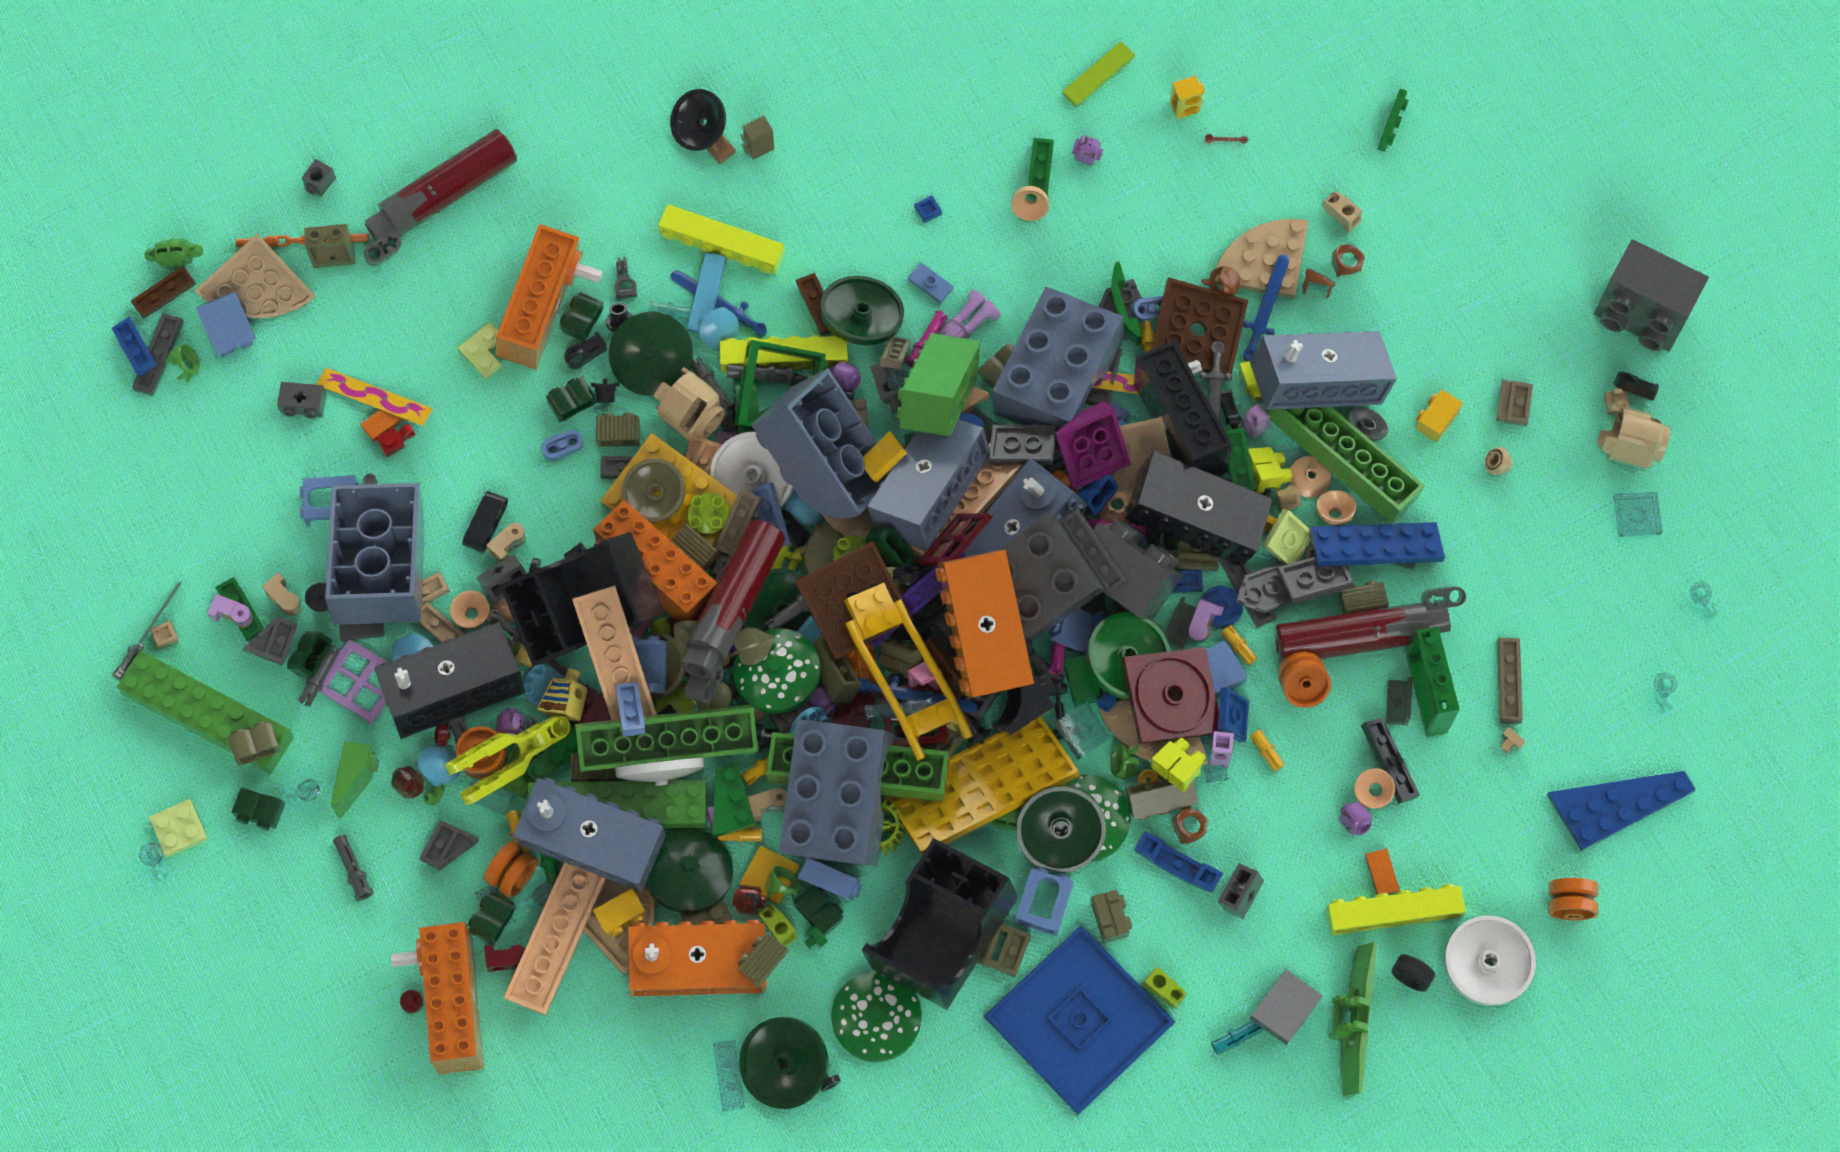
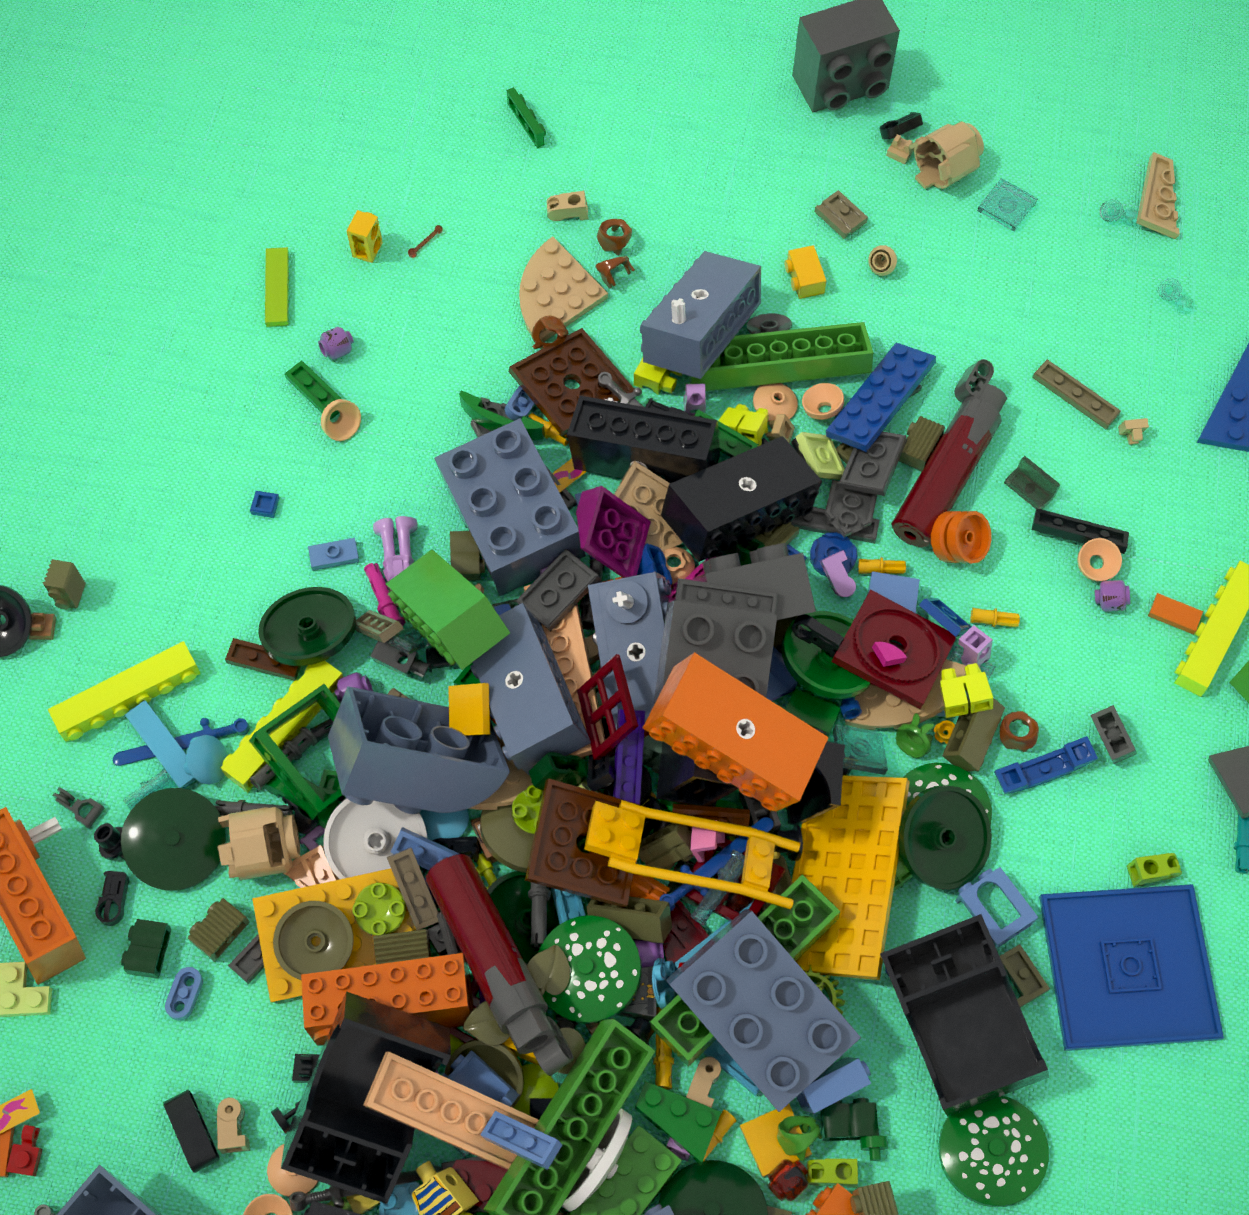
camera: 50 degrees left, 5 degrees down
dark grey brick [476,554,527,604] -> none
dark green brick [559,291,604,342] -> none
black piece [591,379,620,403] -> none
olive brick [1090,890,1132,943] -> none
clear smoke panel [1164,596,1196,650] -> none
blue sword [1243,254,1289,362] -> none
green window [1406,626,1460,737] -> none
none -> black piece [792,614,844,657]
none -> dark pink tile [872,642,907,667]
none -> tan wing [1136,152,1180,239]

